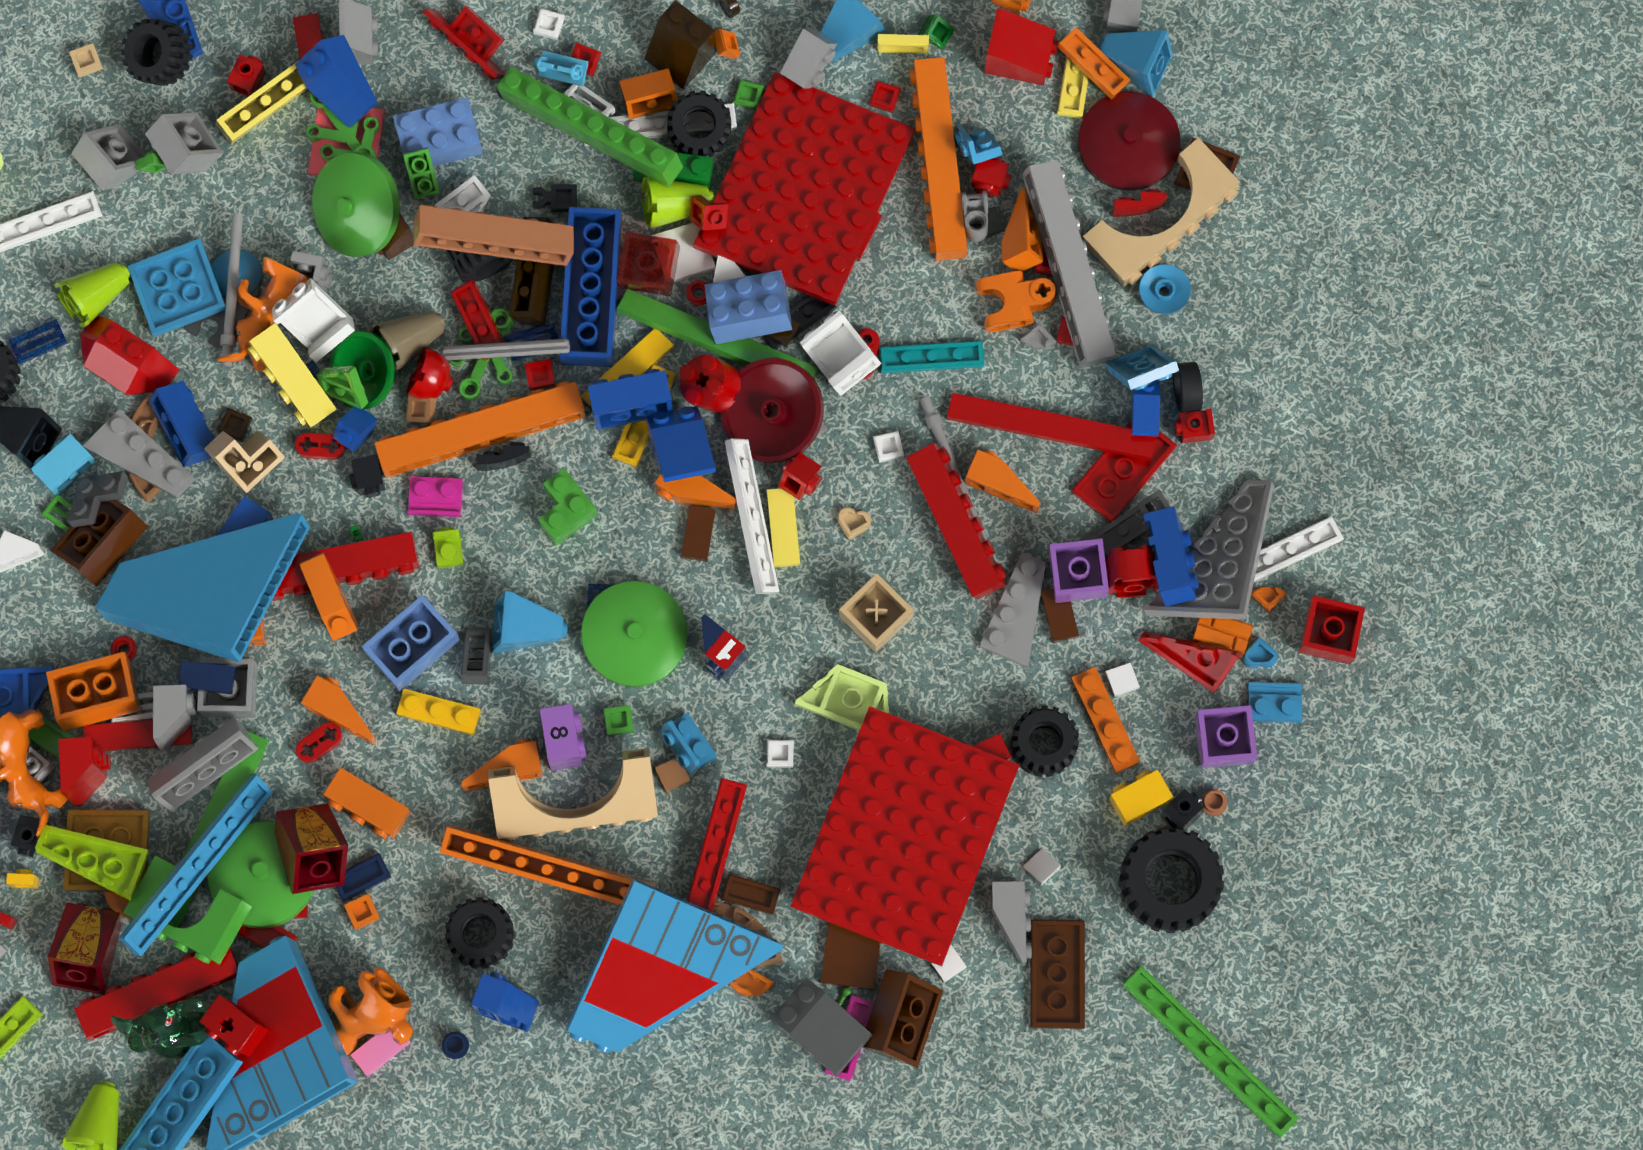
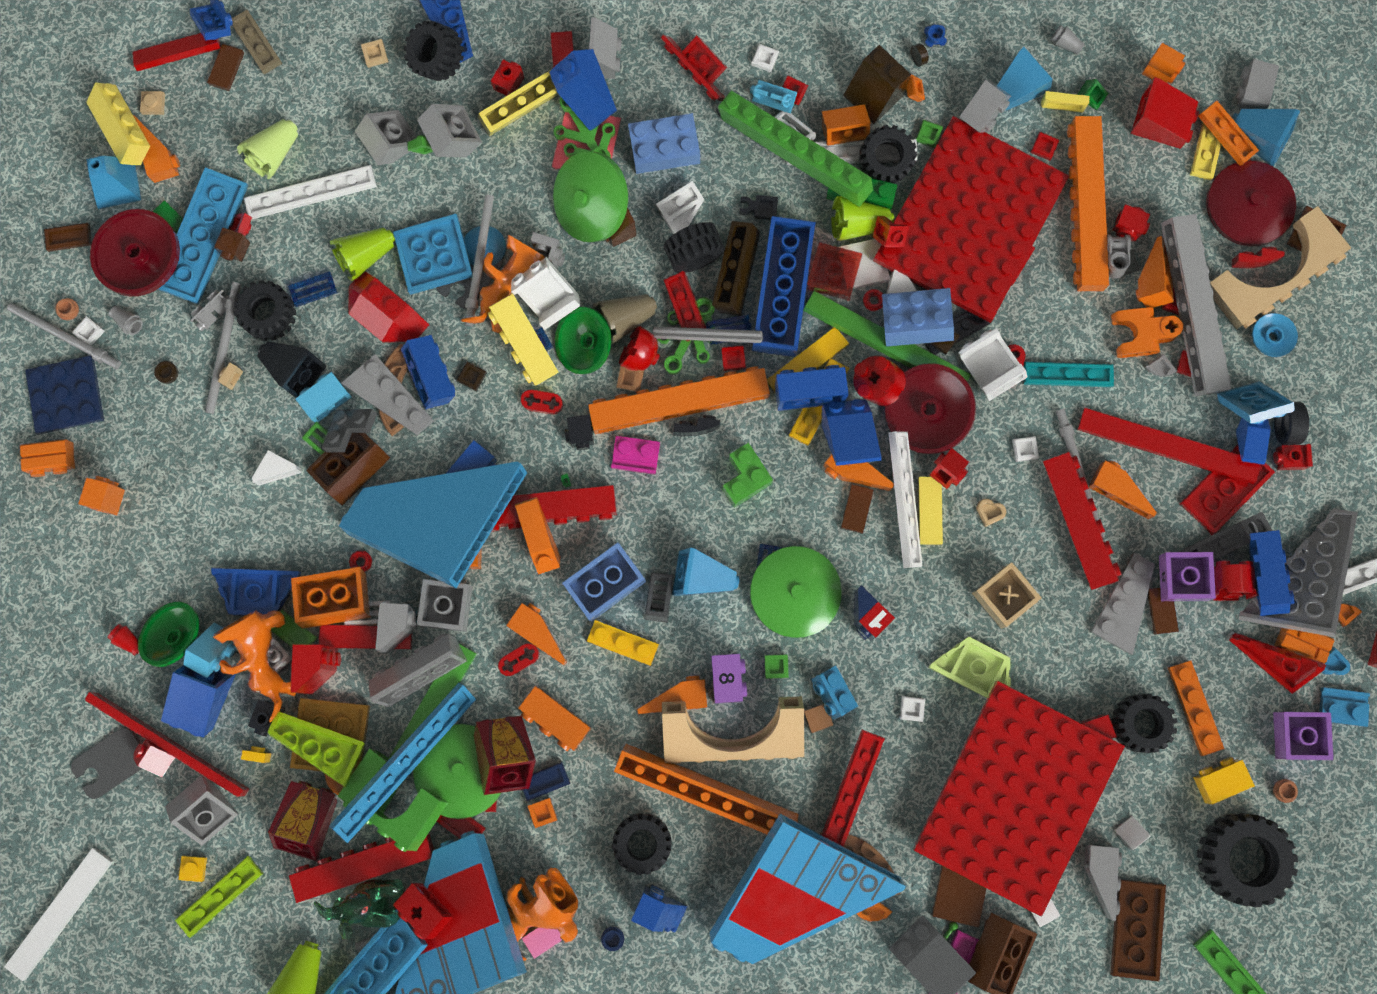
camera: 10 degrees right, 5 degrees up
dark blue tile [178,661,236,695] -> none
tan brick [204,431,285,493] -> none
bright green wing [316,366,368,409] -> none
blue brick [333,407,377,452] -> none
bright green slope [403,147,440,200] -> none
nougat brick [413,205,574,266] -> none
lime bracket [432,527,464,569] -> none
reddish brown tile [721,874,781,915] -> none
dark azure bracket [954,123,1002,165] -> none
white tile [1105,663,1140,697] -> none
black brick [1161,789,1204,831] -> none

